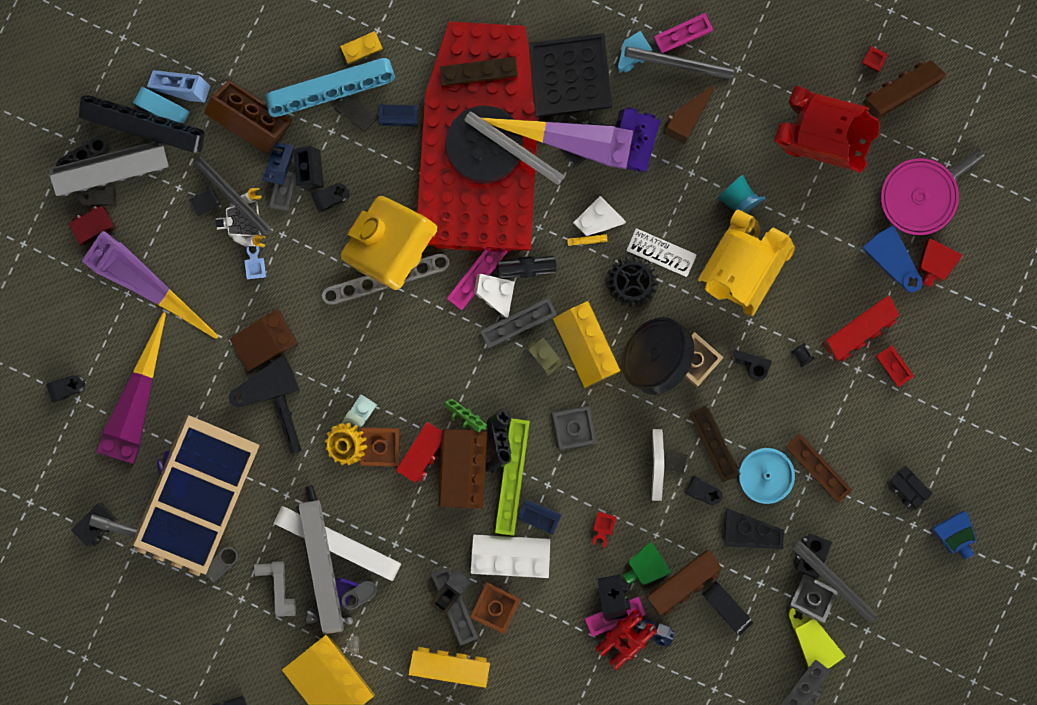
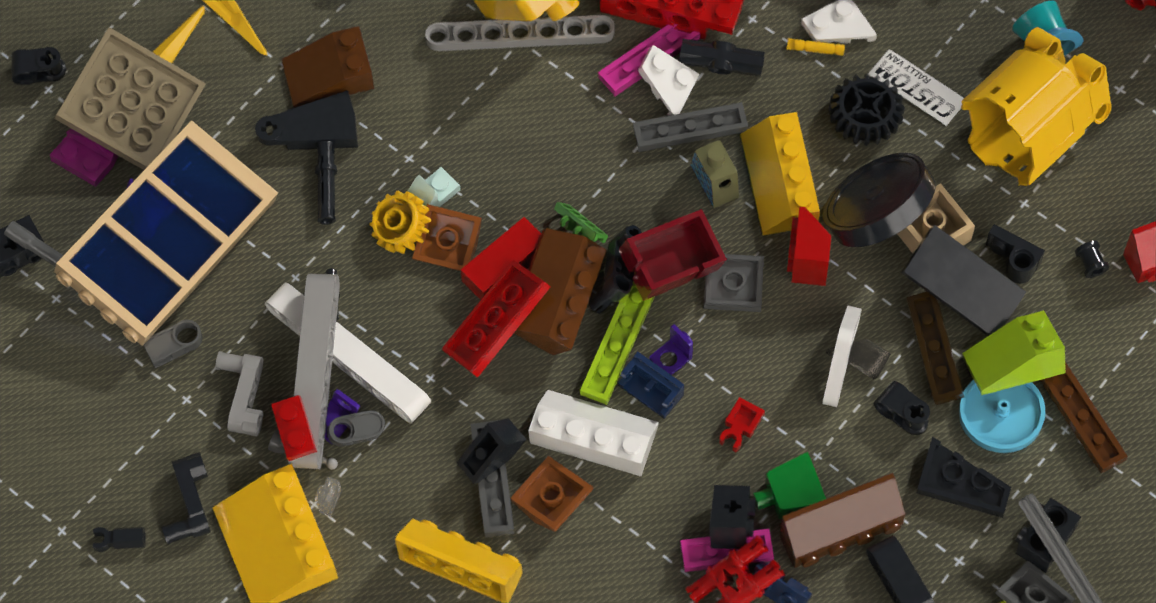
camera: 20 degrees right, 20 degrees down
none -> dark tan plate [54,27,206,170]
none -> black beam [162,452,211,545]
none -> red plate [271,395,317,461]
none -> red tile [441,260,551,378]
none -> dark red piece [618,209,727,301]
none -> dark purple bracket [650,324,693,375]
none -> red slope [787,206,831,286]
none -> black tile [901,225,1026,336]
none -> lime slope [962,310,1065,395]

